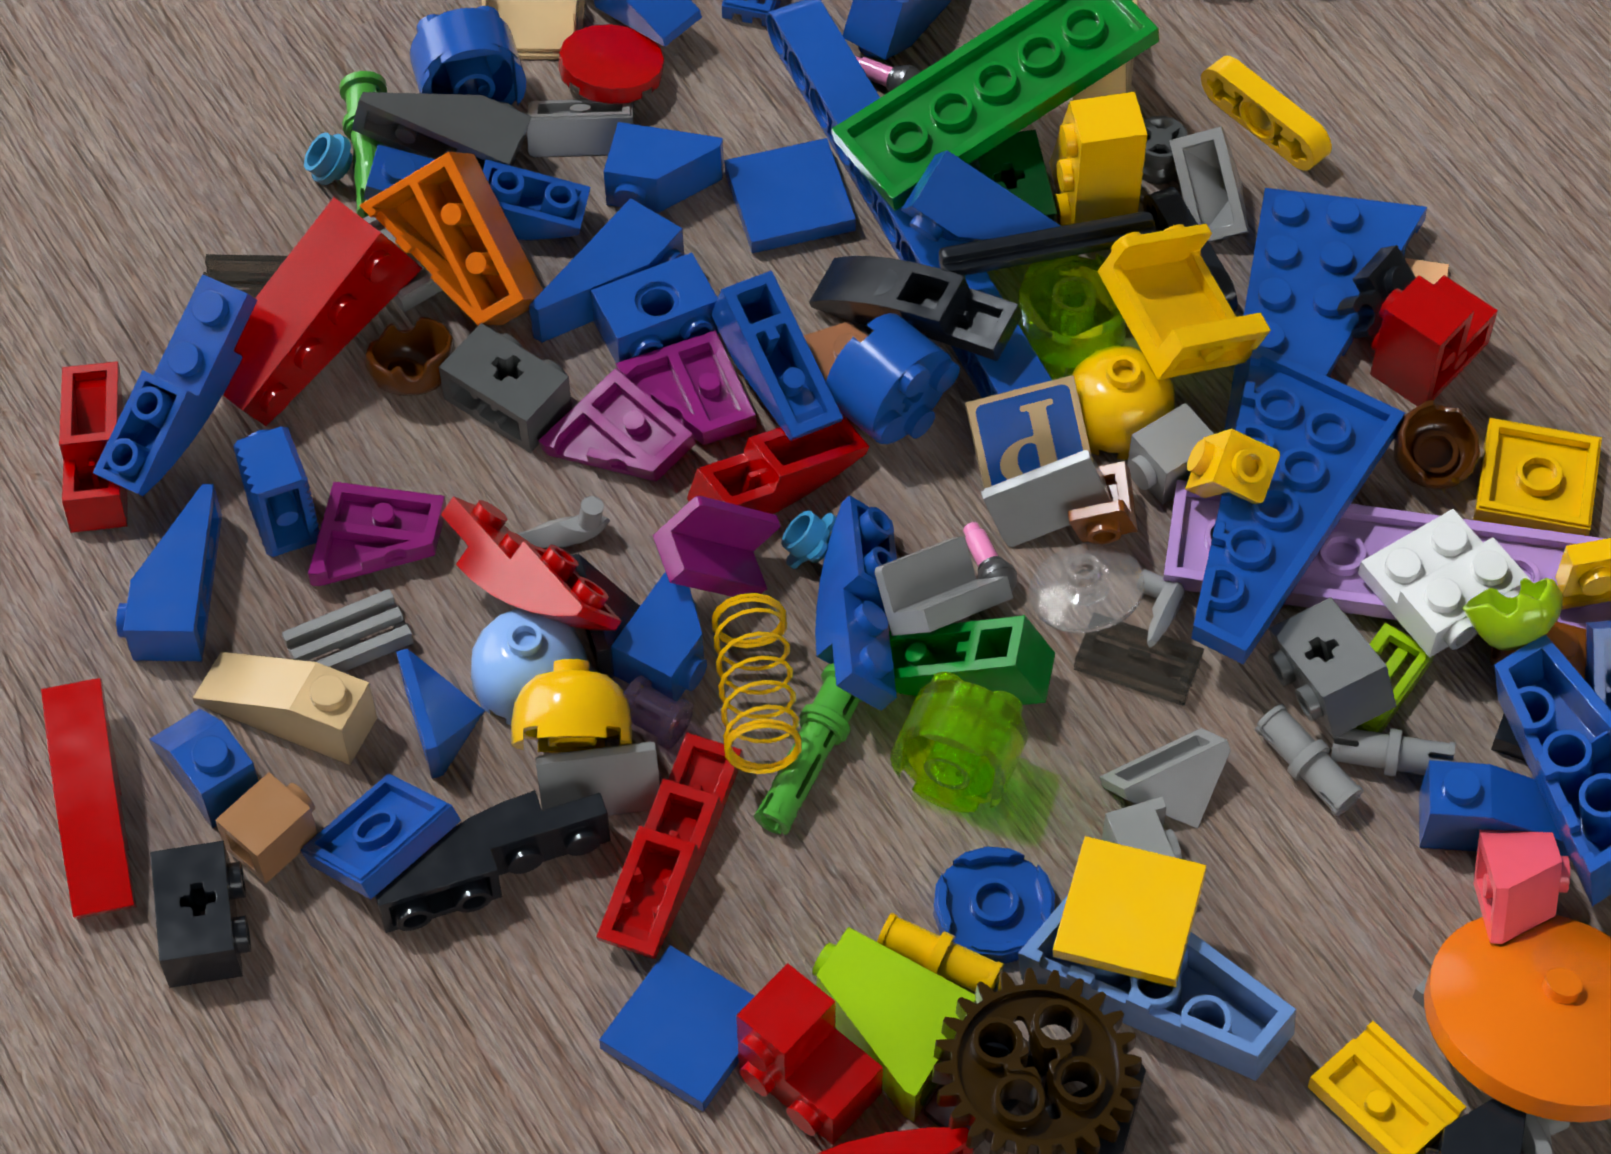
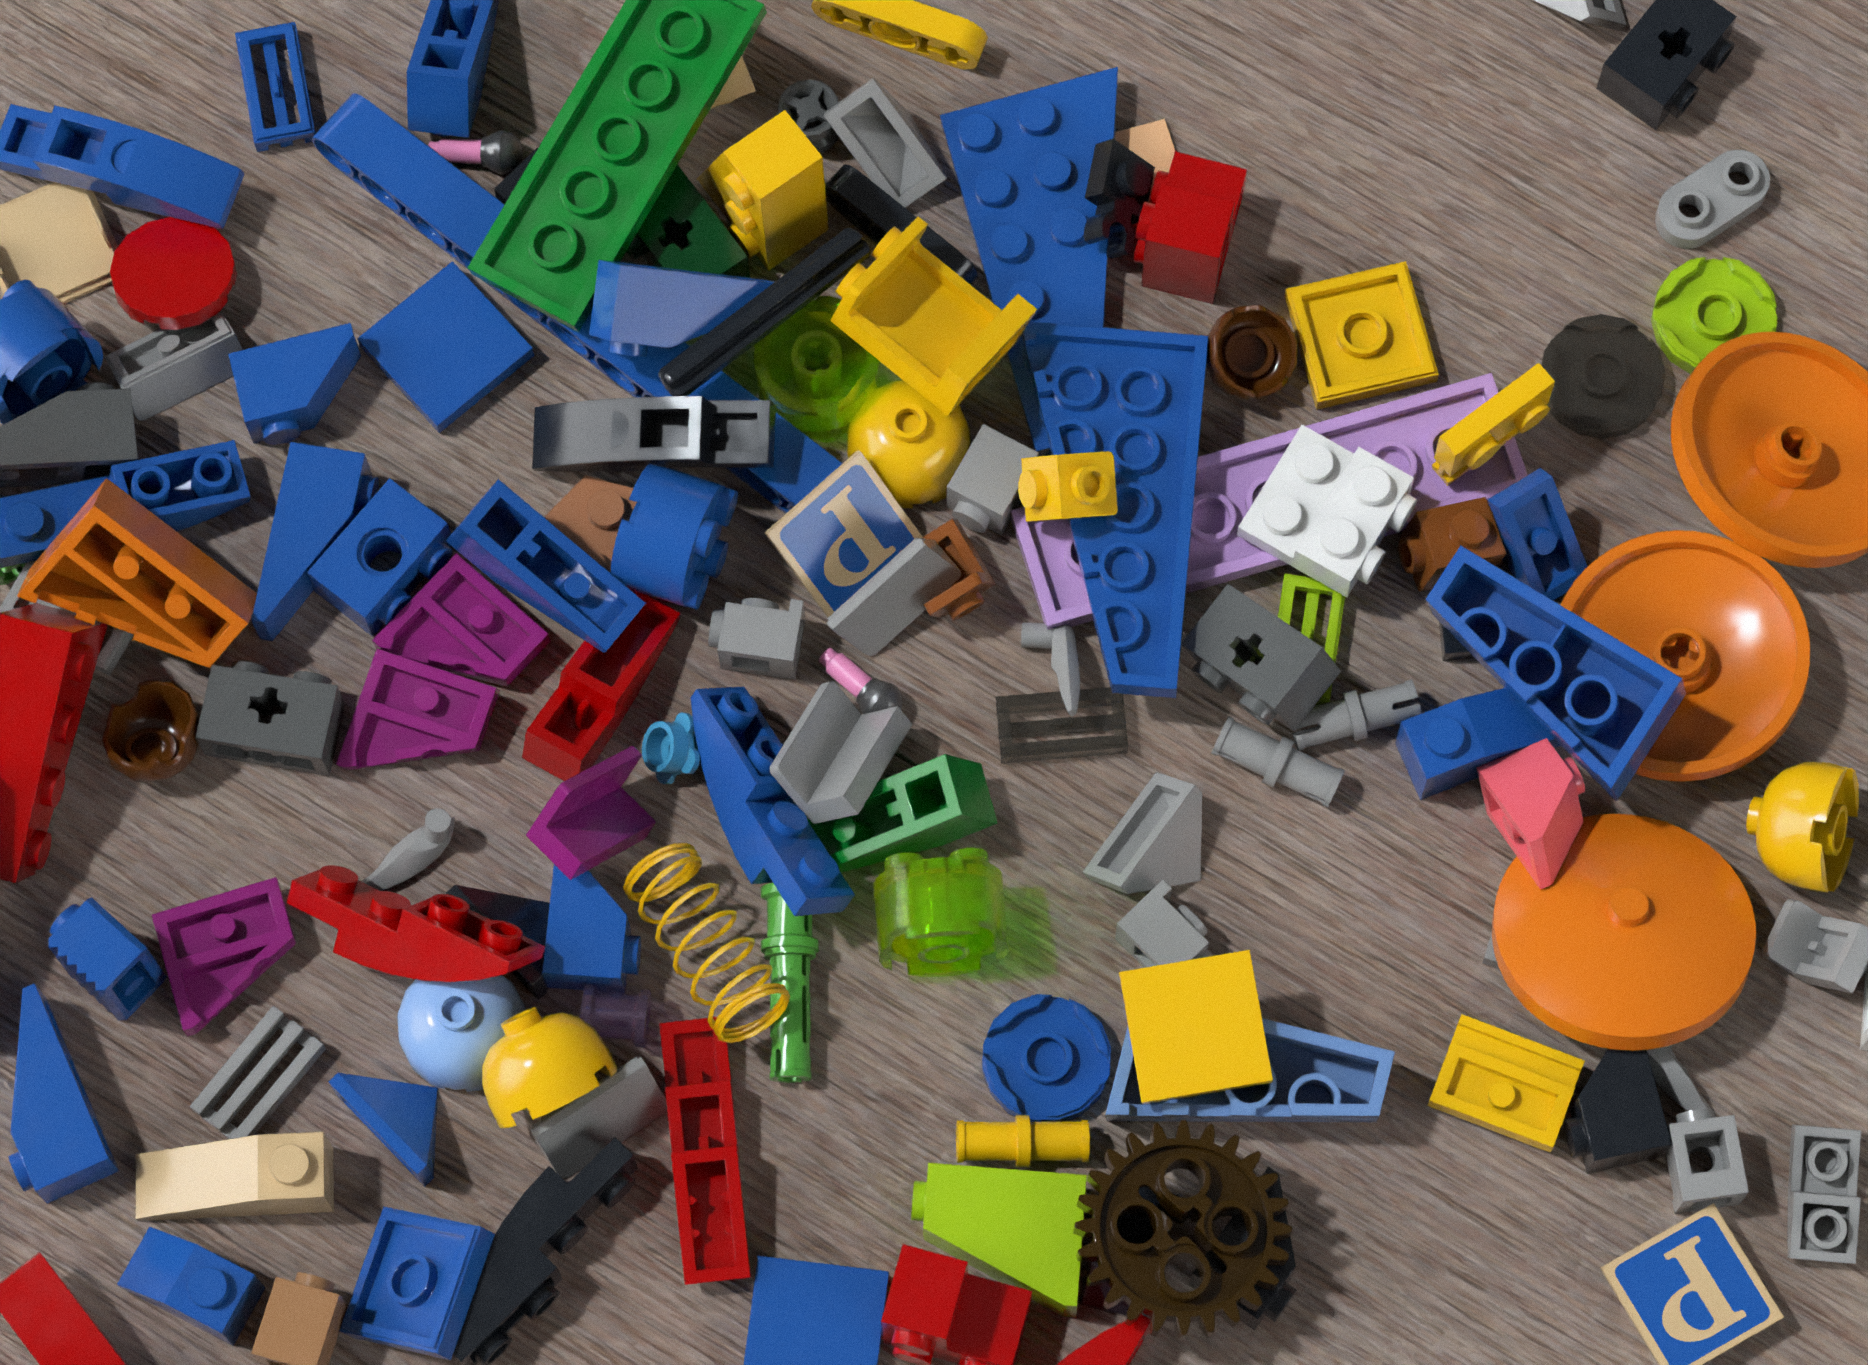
camera: 25 degrees left, 15 degrees up
clear dish [1029,543,1145,633] -> none
lime hair [1462,578,1563,650] -> none
none -> light grey brick [708,598,806,680]

